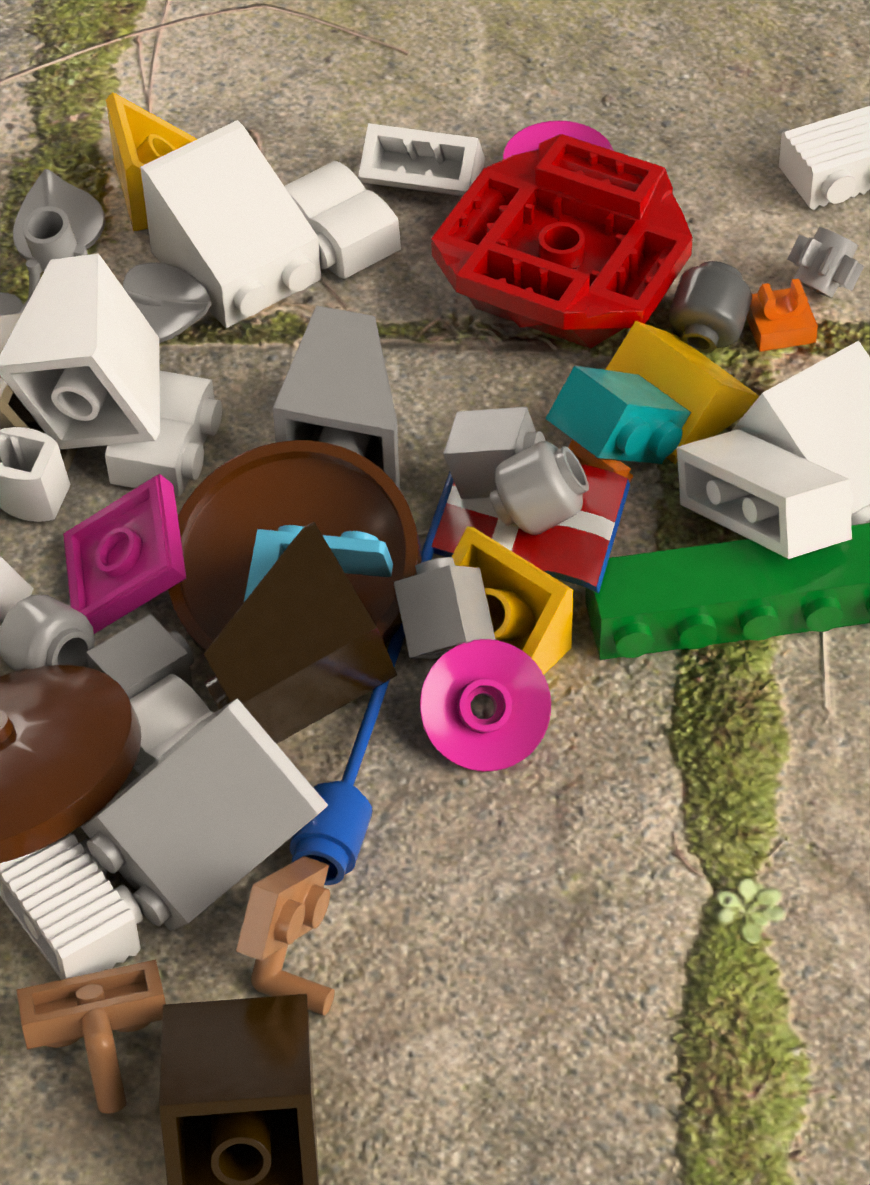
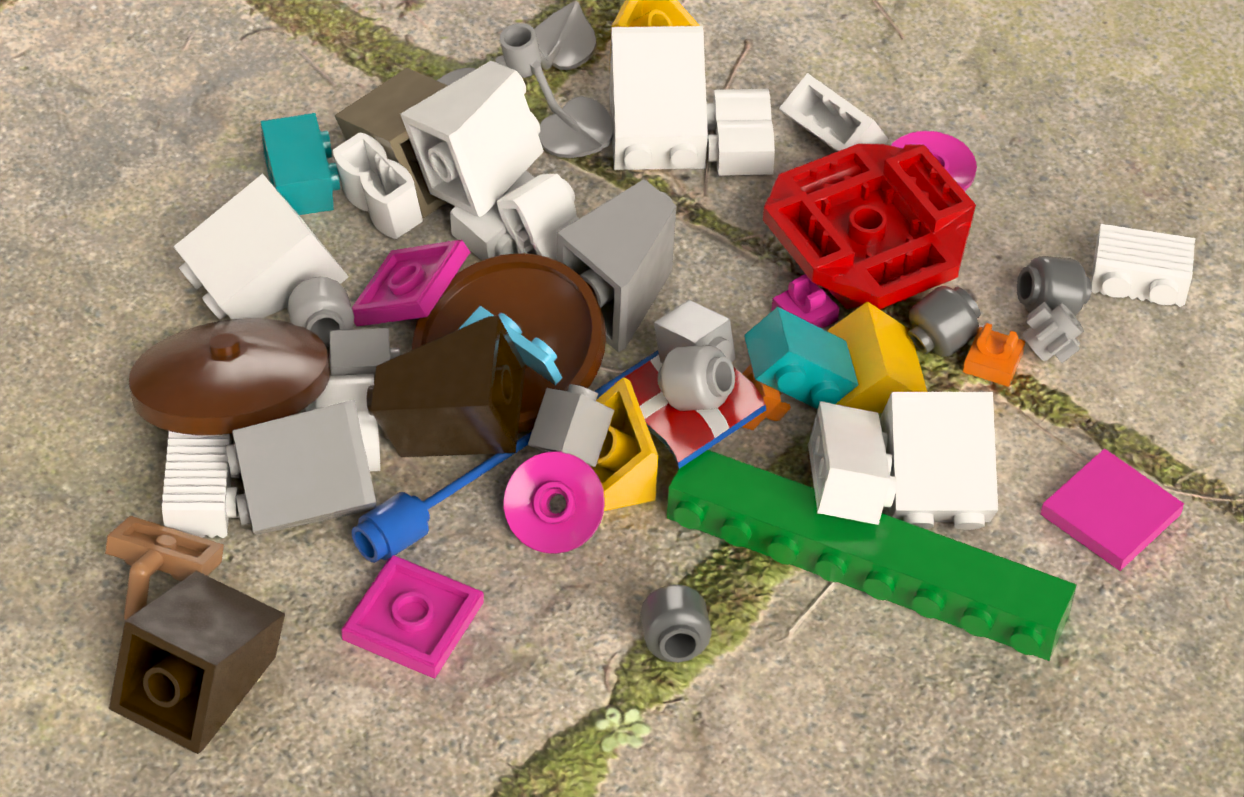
camera: 30 degrees right, 0 degrees up
medium nougat plate [236,856,335,1016] -> none
none -> dark pink tile [341,555,484,679]
none -> white brick [497,174,579,260]
none -> dark grey head [640,584,712,663]
none -> dark pink tile [771,274,840,329]
none -> dark grey head [1017,256,1092,316]

